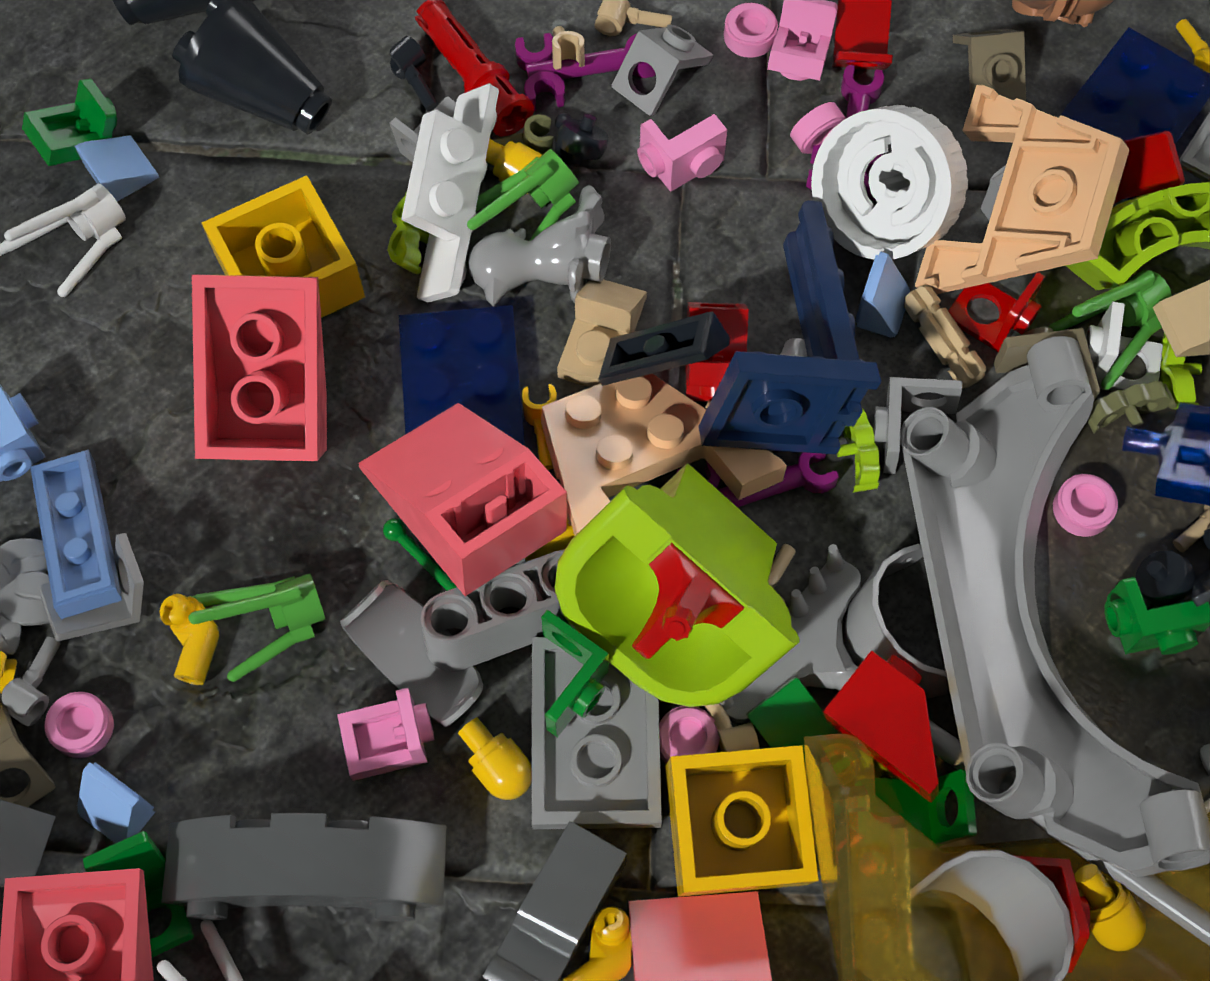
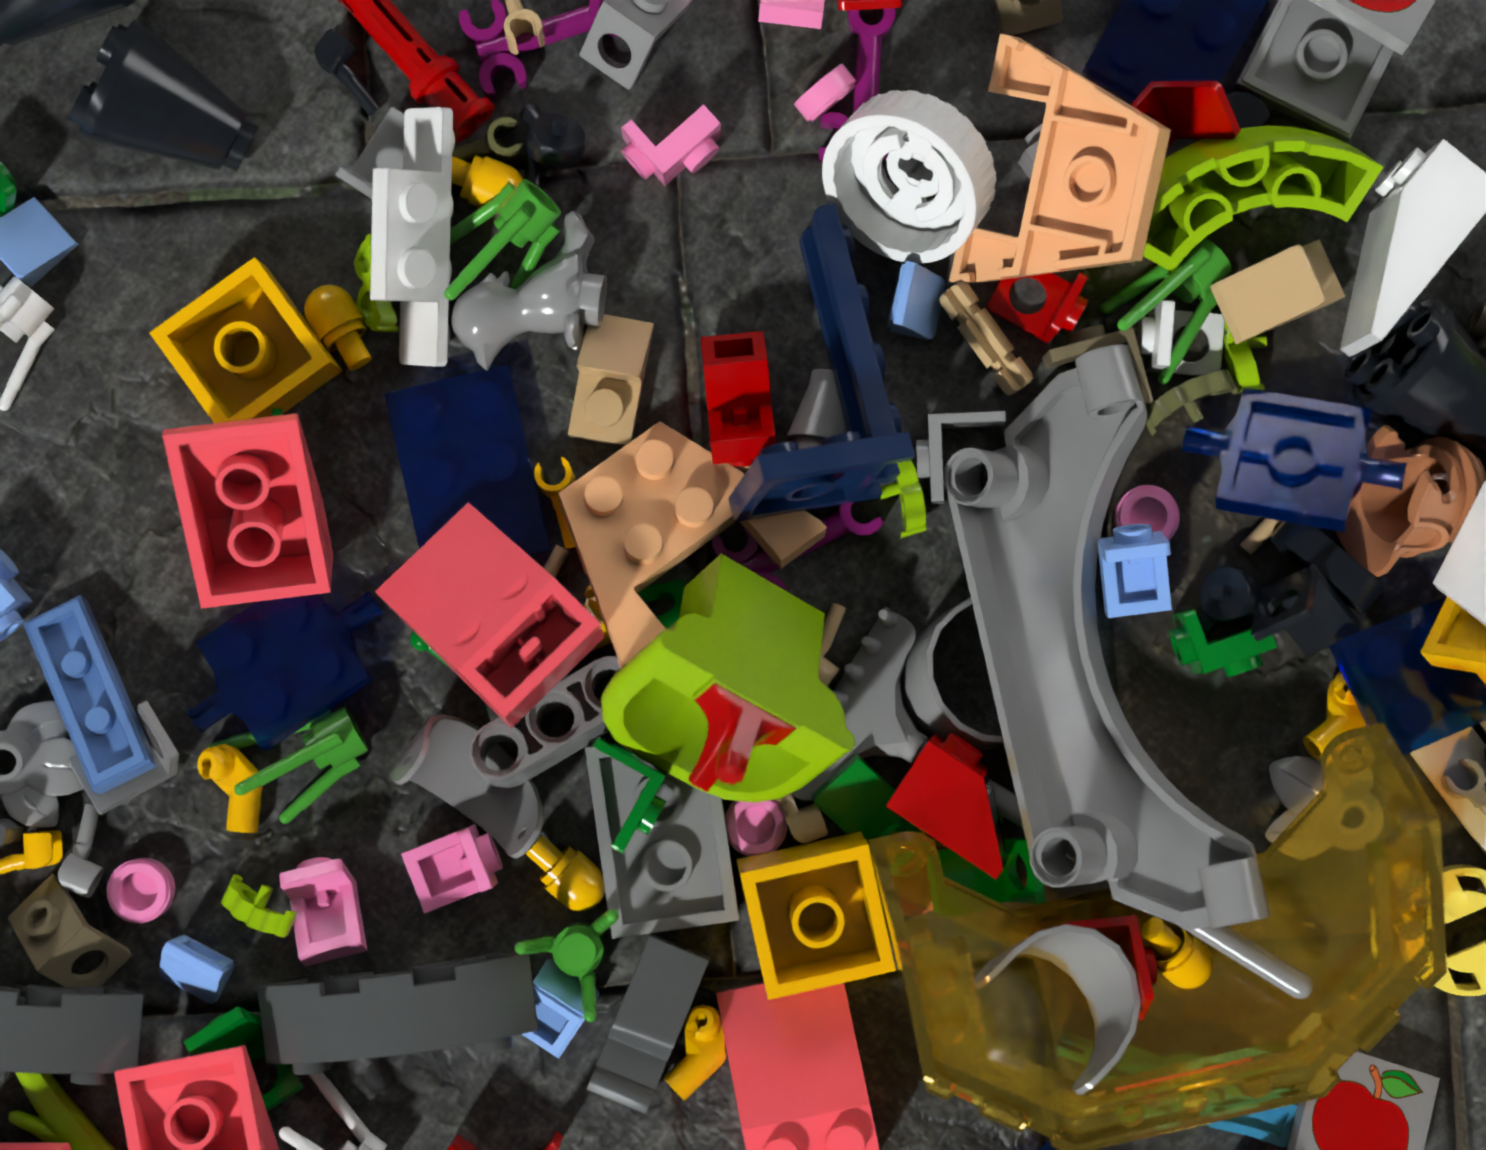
camera: 10 degrees left, 20 degrees up
black slope [598,311,730,386] -> none
none -> clear blue plate [187,591,384,751]
none -> lime piece [221,874,296,938]
none -> bright pink bracket [279,857,367,967]
none -> yellow cylinder [304,285,372,370]
none -> bright green plant [515,909,619,1022]
none -> light blue slope [522,959,600,1059]
none -> light blue bracket [1097,524,1172,618]

